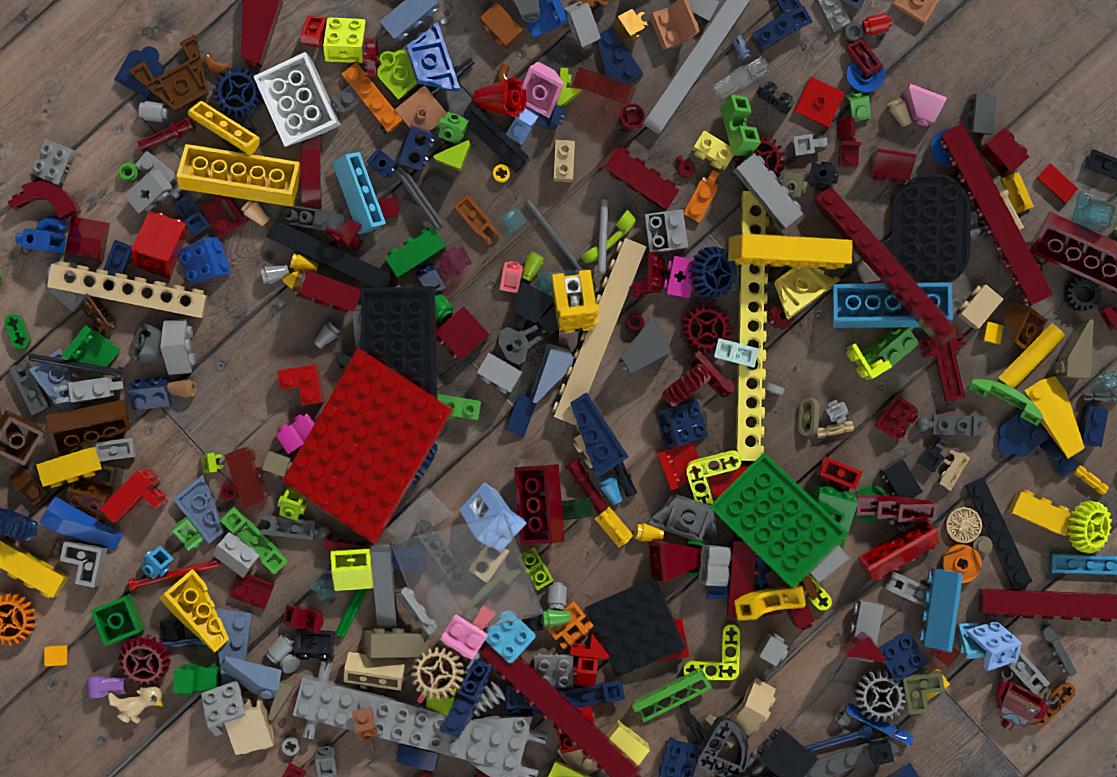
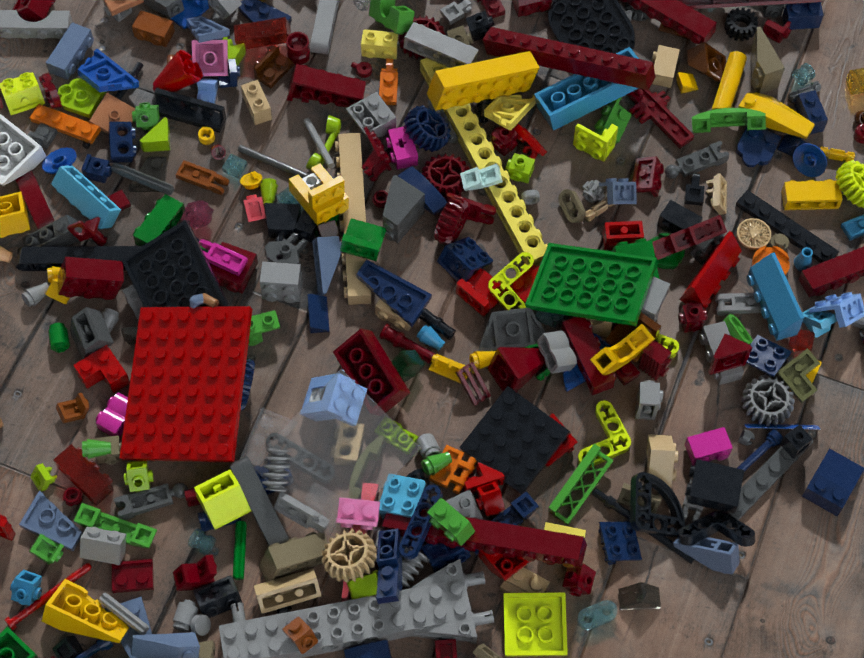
camera: 25 degrees left, 25 degrees down
none -> blue dish [42,147,77,174]
none -> green brick [48,323,70,353]
none -> dark orange bracket [55,393,89,423]
none -> dark grey slope [70,307,114,359]
none -> bright green cone [82,439,111,459]
none -> light grey axle [99,593,149,635]
none -> sand blue wing [186,16,230,43]
none -> arm [189,293,219,308]
none -> dark pink hinge [199,239,248,276]
none -> dark red hinge [211,144,226,160]
none -> yellow hat [240,171,262,190]
none -> reddish brown bracket [253,45,294,89]
none -> light grey piece [262,448,292,492]
none -> green bracket [340,218,386,262]
none -> dark blue slope [398,166,447,216]
none -> dark blue beam [399,485,443,560]
none -> bright green brick [427,498,475,546]
none -> dark red tile [455,362,491,406]
none -> lime brick [506,153,535,184]
none -> red plate [514,124,547,159]
none -> sand blue bracket [599,178,637,205]
none -> dark red brick [678,302,707,333]
none -> dark pink brick [684,427,733,466]
none -> bright green plate [723,314,753,345]
none -> blue dish [793,143,827,177]
none -> dark azure cone [794,247,813,271]

